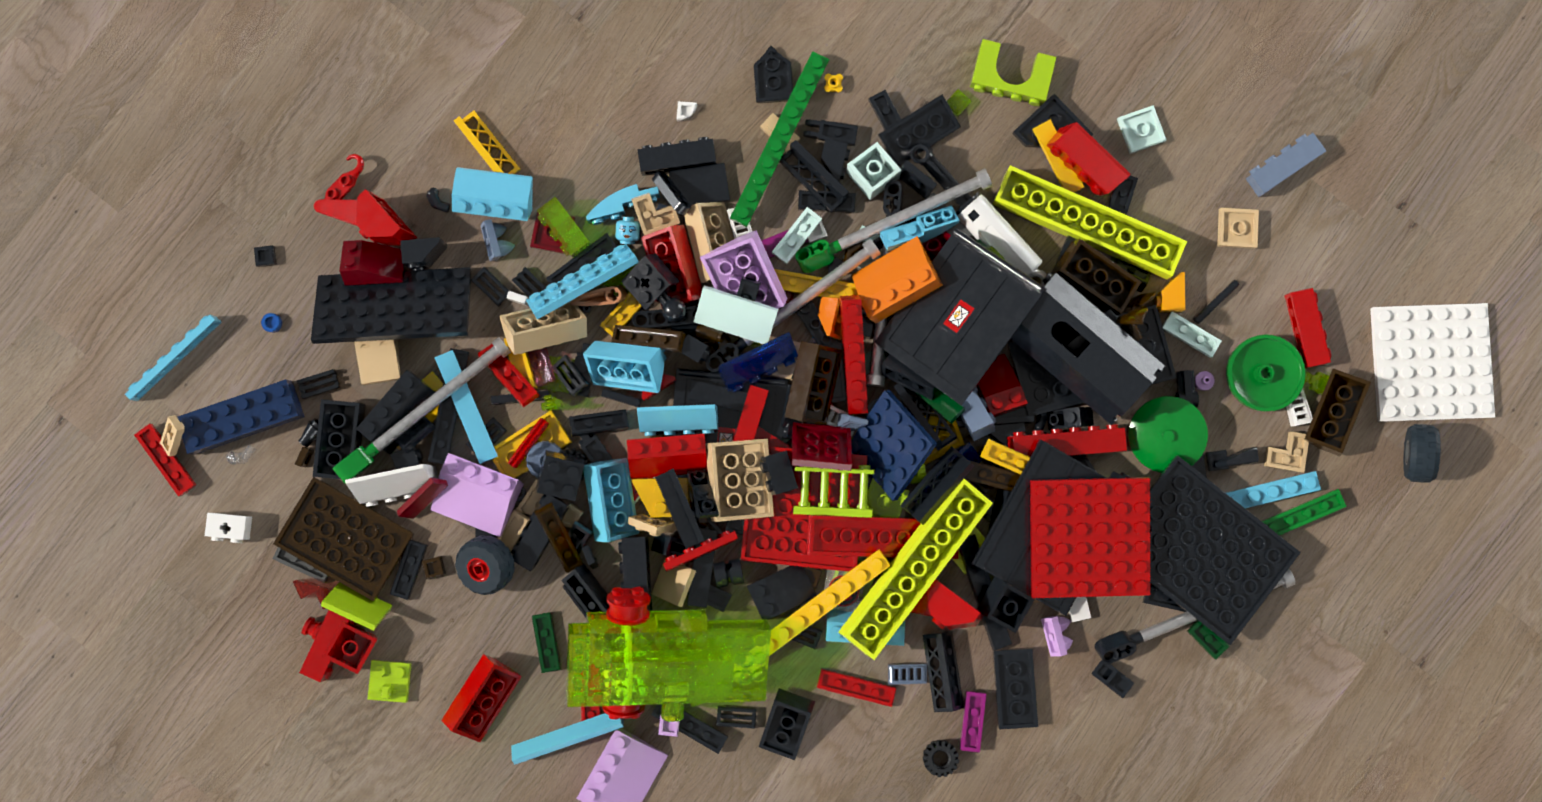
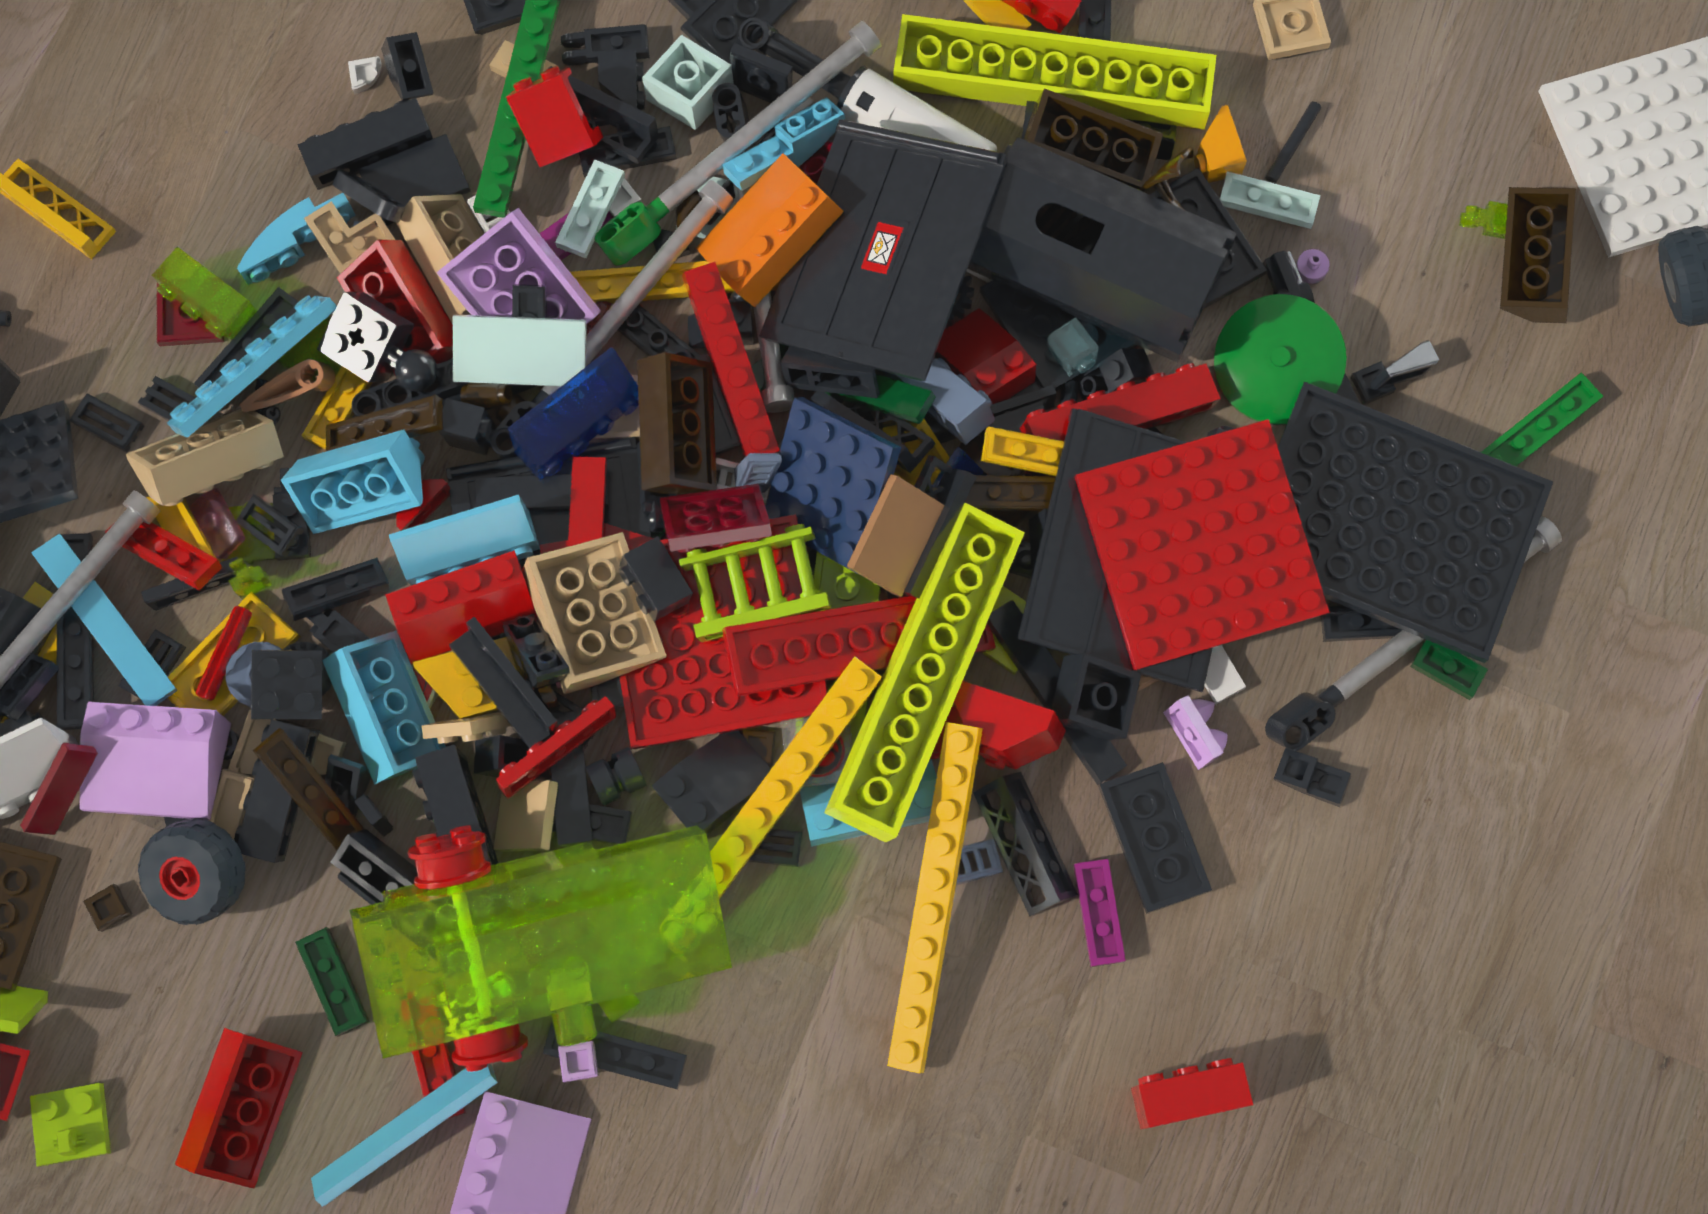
camera: 15 degrees left, 10 degrees down
black tile [390,539,428,600] -> none
medium azure slope [452,167,533,221] -> none
sand blue tile [480,219,515,262] -> none
white tile [506,291,529,306] -> none
black tile [601,389,641,407] -> none
medium azure head [615,216,641,244] -> none
black tile [716,705,757,729] -> none
black slope [759,688,815,760] -> none
red tile [817,668,897,707] -> none
orange slope [818,297,842,340] -> none
black tyre [922,740,959,777] -> none
green dish [1226,335,1305,412] -> none
medium azure plate [1226,471,1321,508] -> none
tan plate [1264,432,1309,473] -> none
red brick [1284,288,1332,368] -> none
white slope [1286,388,1312,427] -> none
none -> black slope [381,32,434,101]
none -> red panel [506,66,603,167]
none -> medium nougat tile [847,474,945,597]
none -> yellow plate [887,722,983,1074]
none -> clear light blue brick [1047,318,1099,377]

